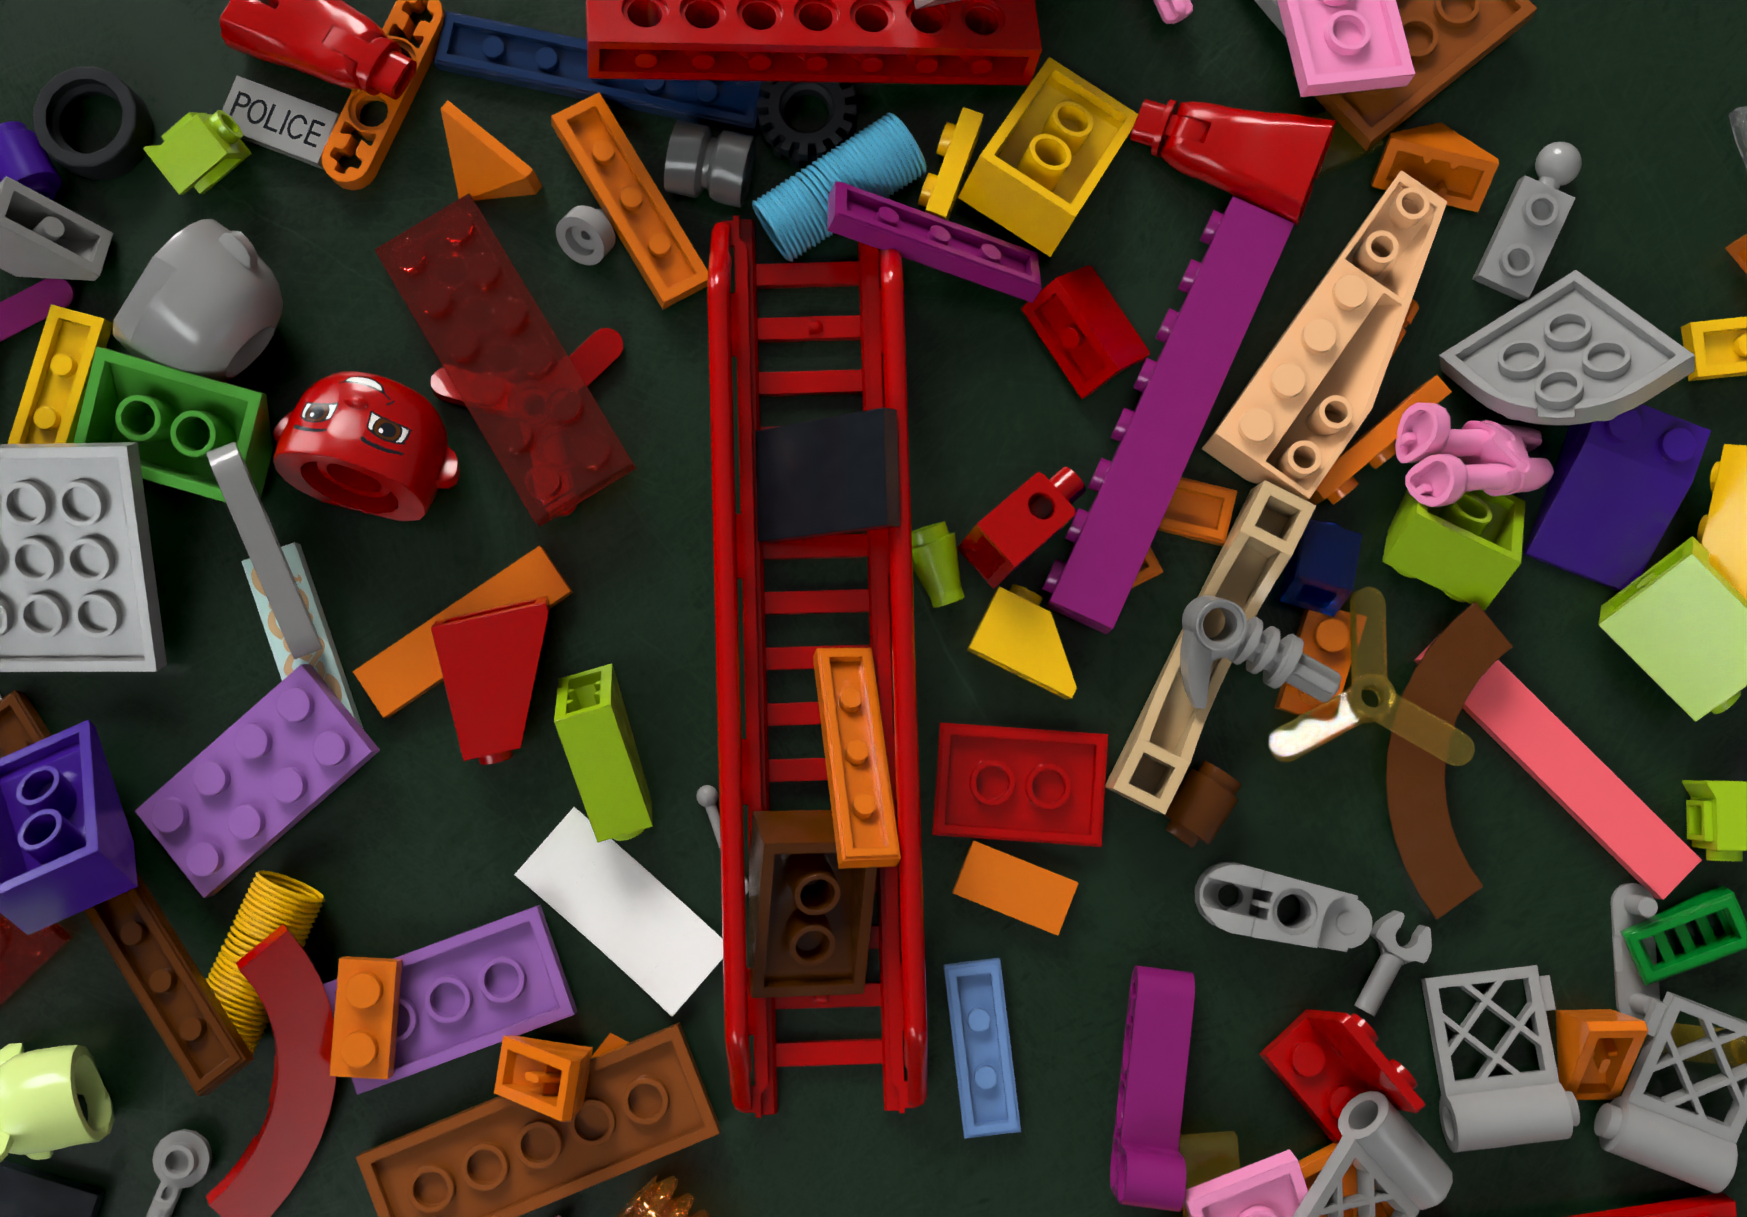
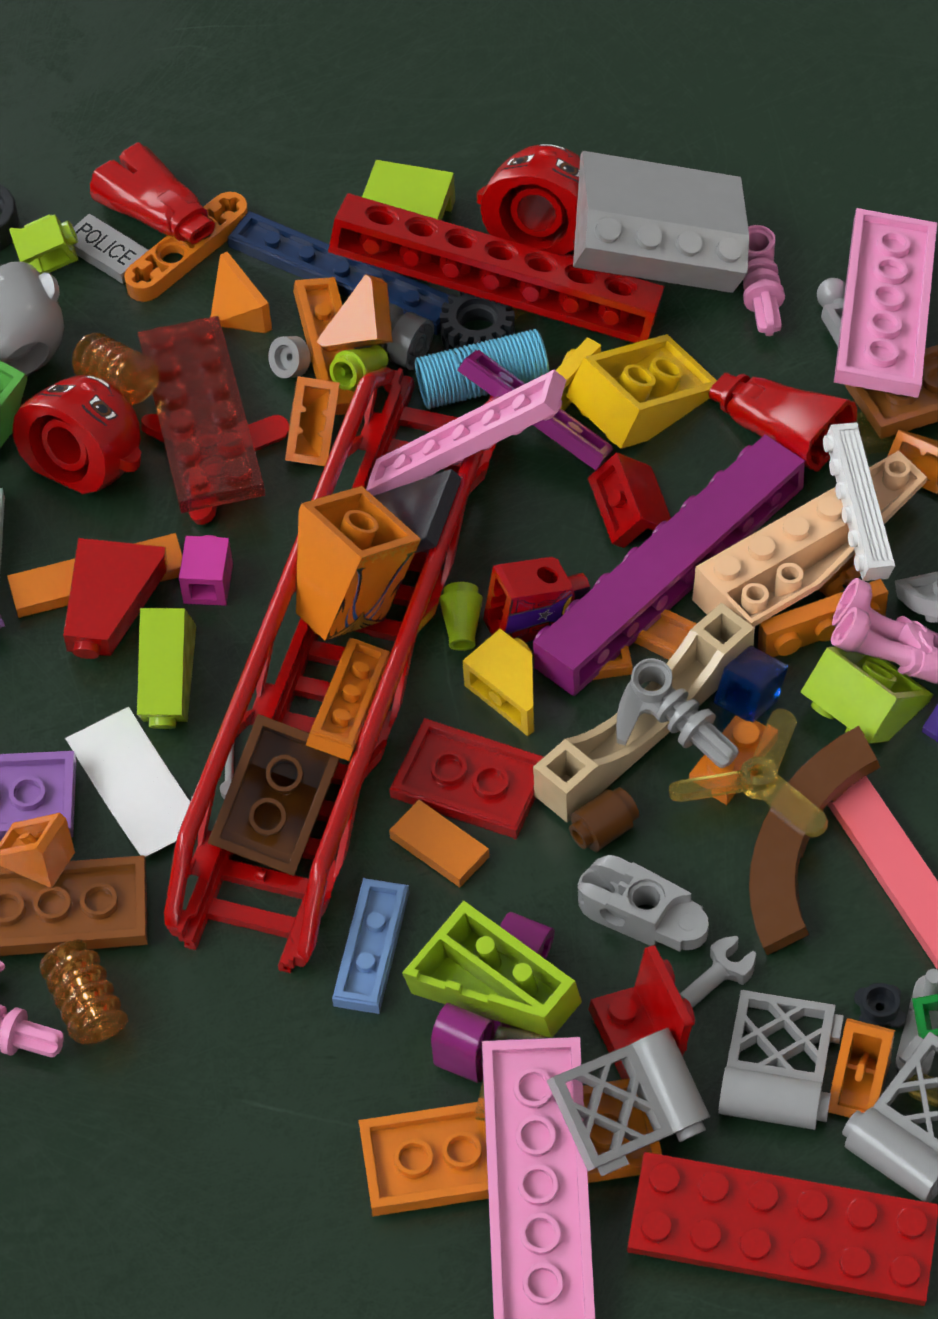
camera: 25 degrees right, 30 degrees down
none -> clear orange piece [72,333,159,405]
none -> dark pink brick [179,535,233,606]
none -> orange slope [285,376,340,466]
none -> orange slope [296,486,421,641]
none -> slope [316,274,393,350]
none -> lime cone [329,345,388,391]
none -> bright pink plate [366,369,566,496]
none -> lime wedge [402,901,582,1038]
none -> white piece [823,422,895,581]
none -> black plate [854,983,906,1028]

